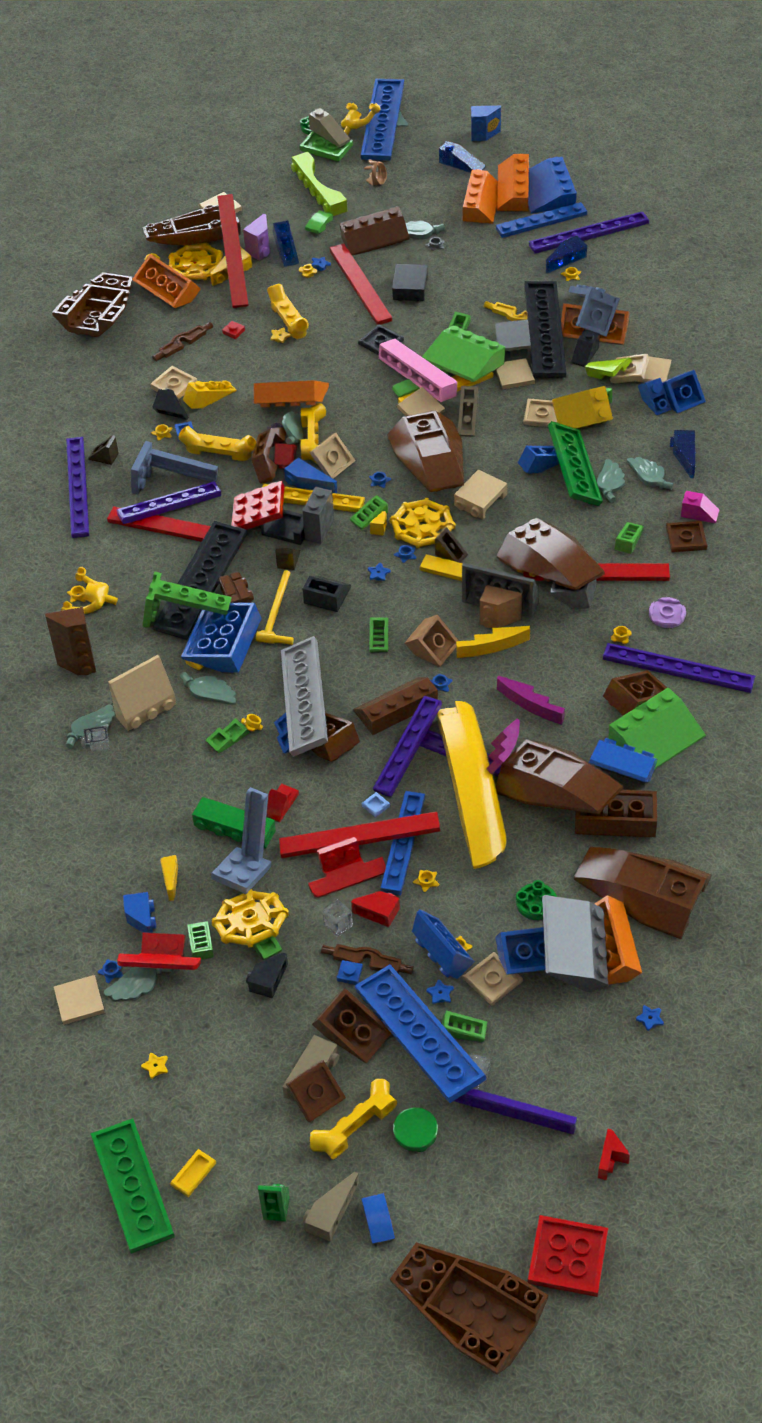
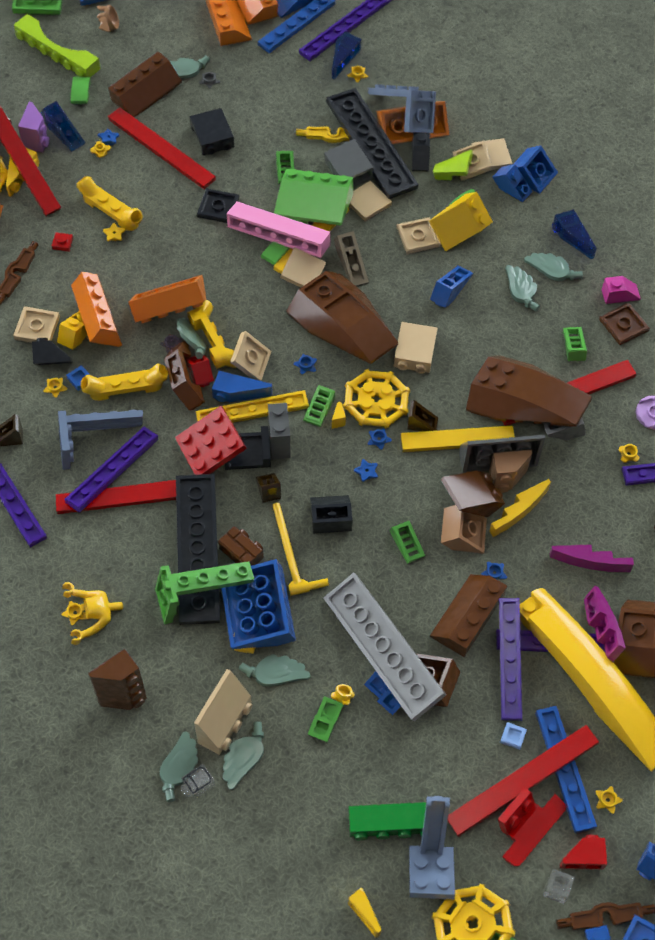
camera: 30 degrees left, 10 degrees up
red slope [266,783,299,823] -> none
green plate [548,421,603,506] -> none
none -> orange slope [71,272,122,347]
none -> sand green animal [223,722,264,790]
none -> reddish brown slope [441,470,505,517]

